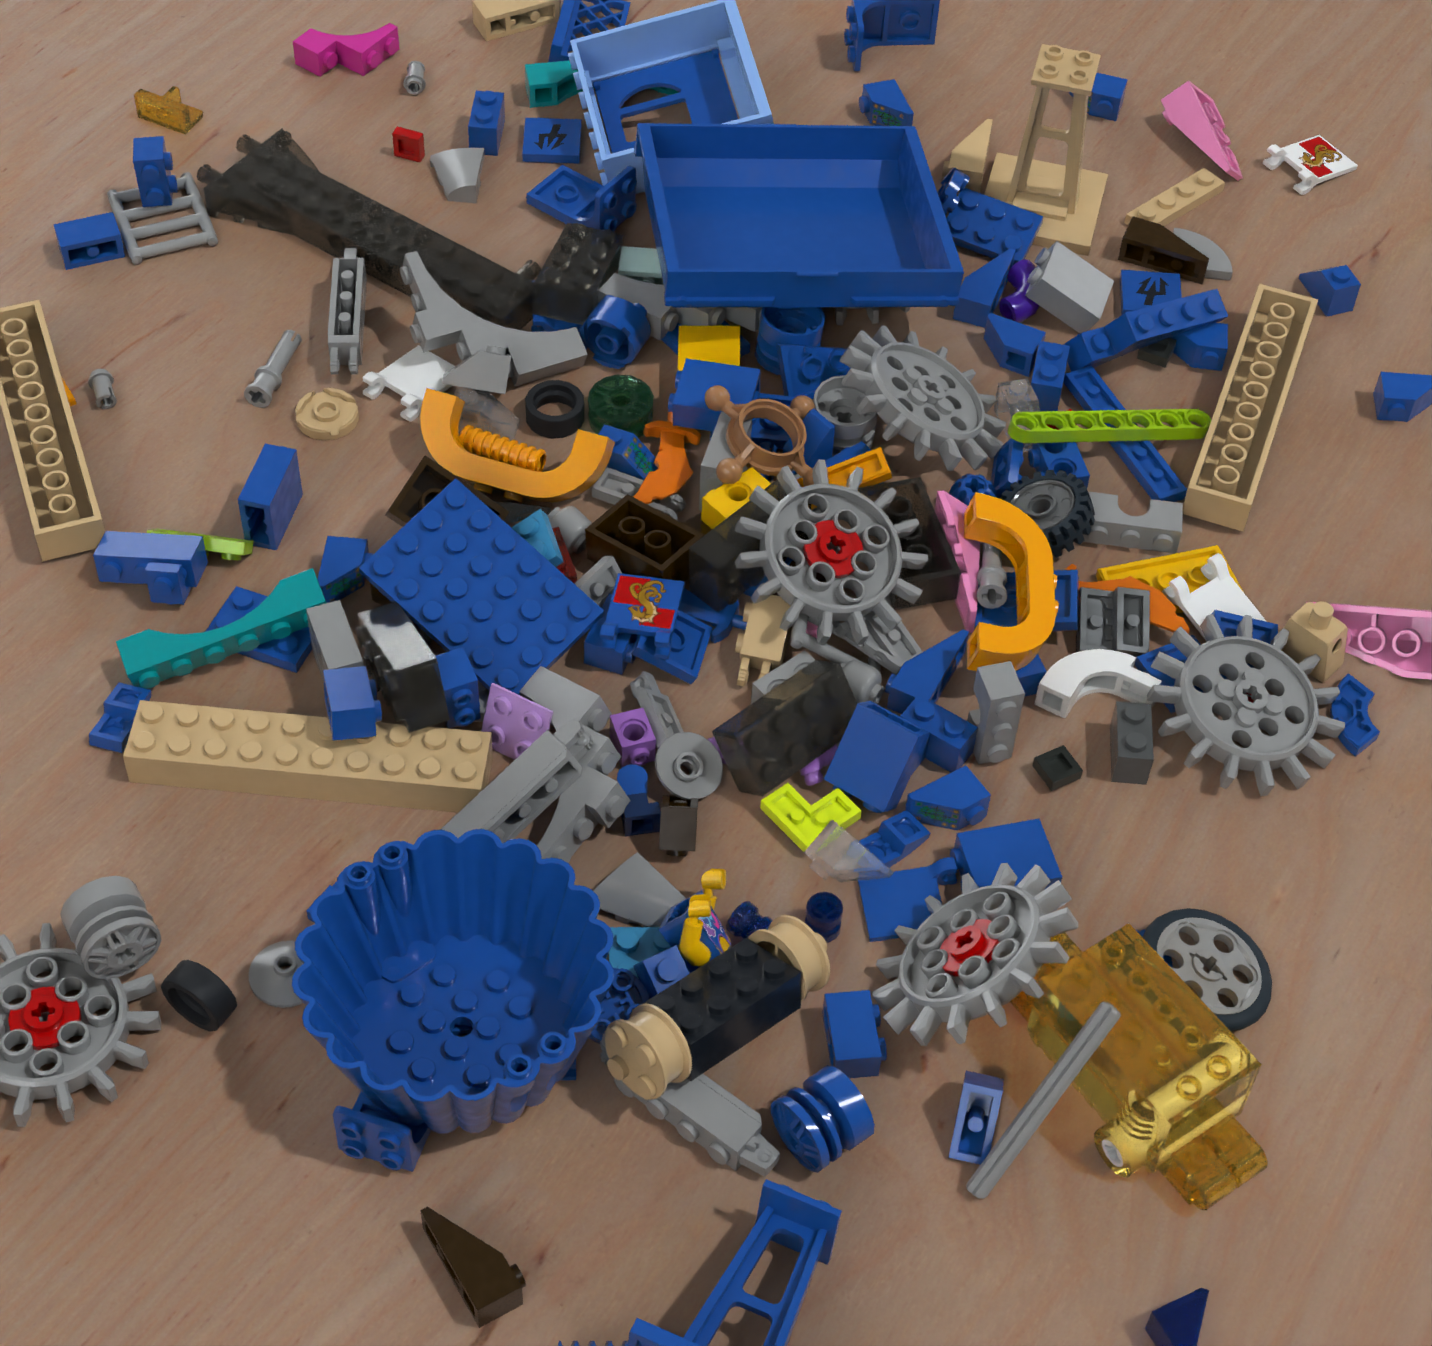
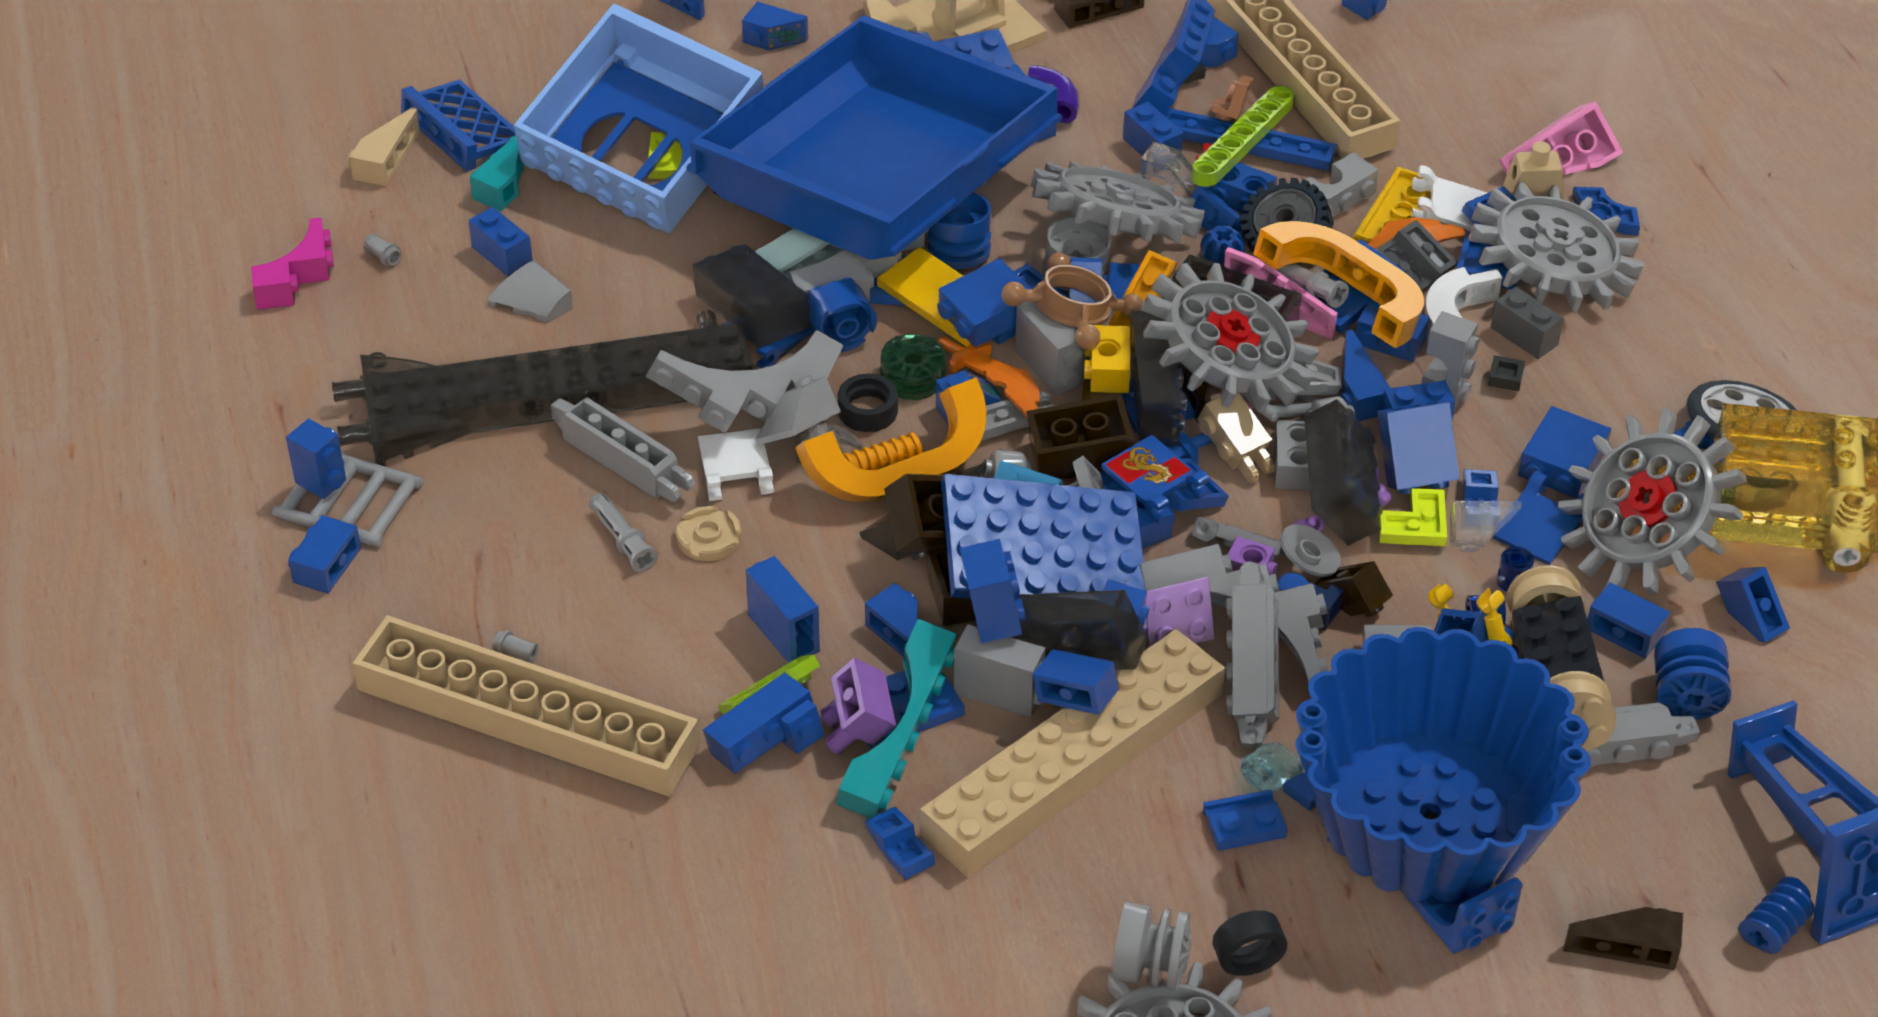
camera: 45 degrees left, 5 degrees down
clear yellow panel [134,86,203,135] -> none
light grey dish [249,941,303,1008] -> none
red plate [392,126,425,162] -> none
blue tile [522,118,582,164] -> none
blue bracket [526,165,637,242] -> none
blue wing [776,343,851,399] -> none
blue slope [905,765,991,830] -> none
light grey axle [966,1002,1121,1199] -> none
blue slope [984,312,1046,377] -> none
light grey brick [1025,241,1114,333] -> none
blue tile [1120,269,1182,315] -> none
none -> medium lavender brick [820,658,896,754]
none -> blue brick [959,539,1026,644]
none -> nougat bracket [1210,75,1253,122]

